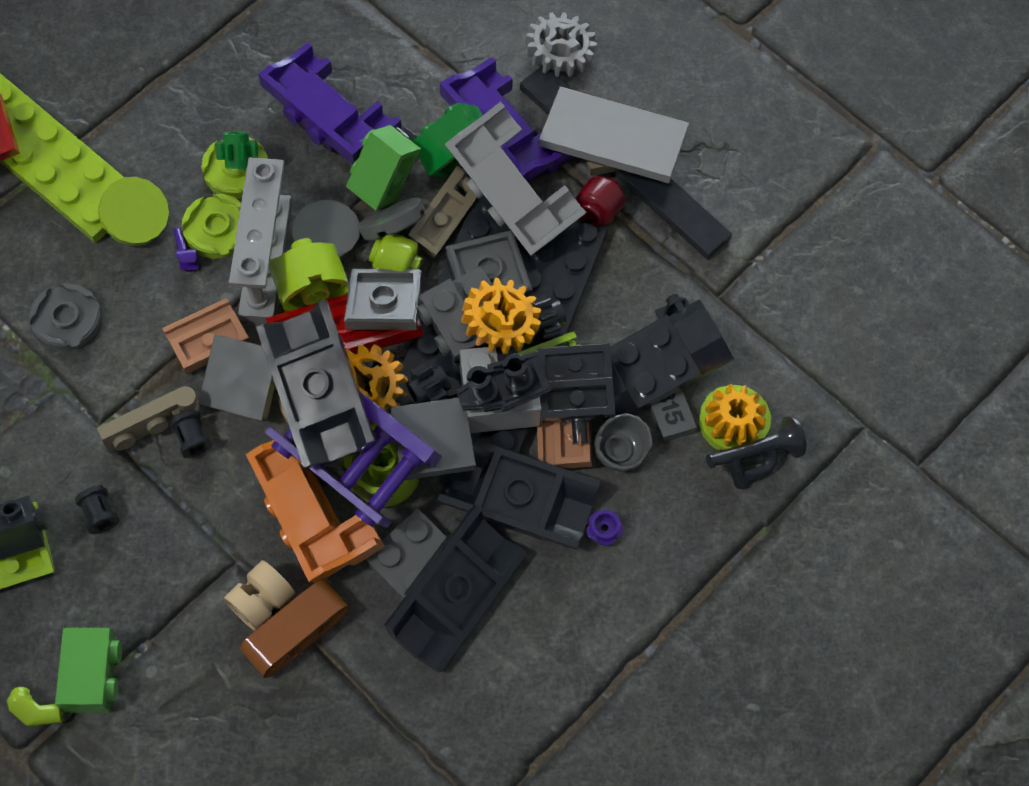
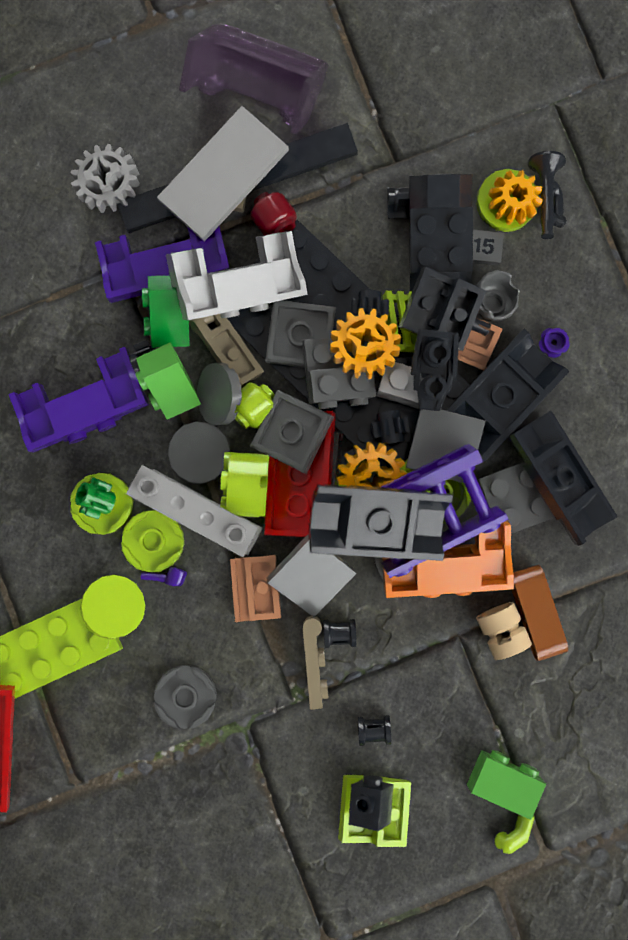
camera: 60 degrees left, 20 degrees up
none -> clear purple windscreen [179,24,329,134]

